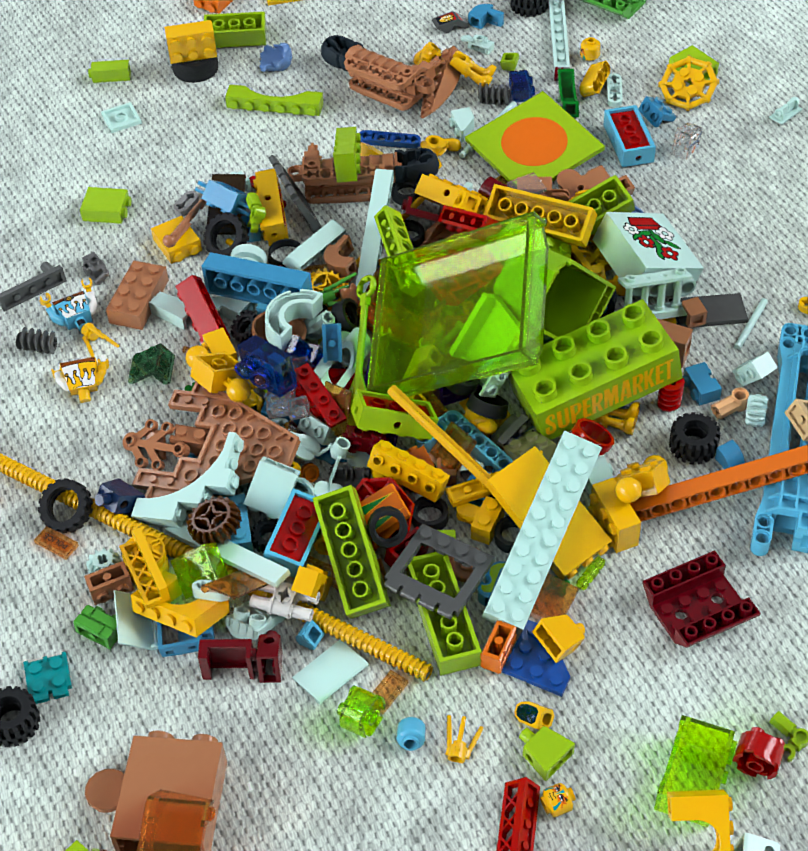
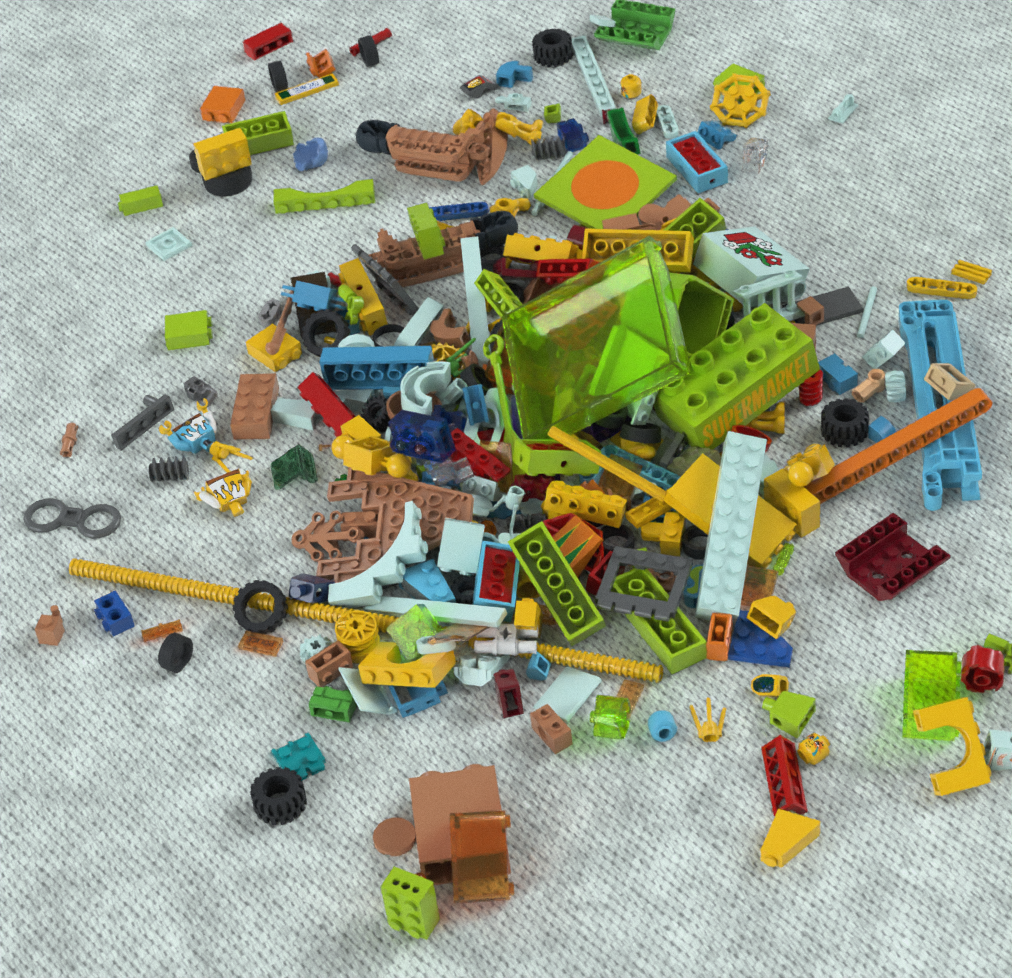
camera: 10 degrees left, 5 degrees down
yellow fence [119,528,171,609] -> none
reddish brown gear [186,495,242,548] -> none
dark red panel [198,639,258,680] -> none
black tyre [368,506,408,548] -> none
yellow brick [452,191,482,213] -> none
clear piece [507,172,547,194] -> none
none -> nougat brick [530,704,573,754]

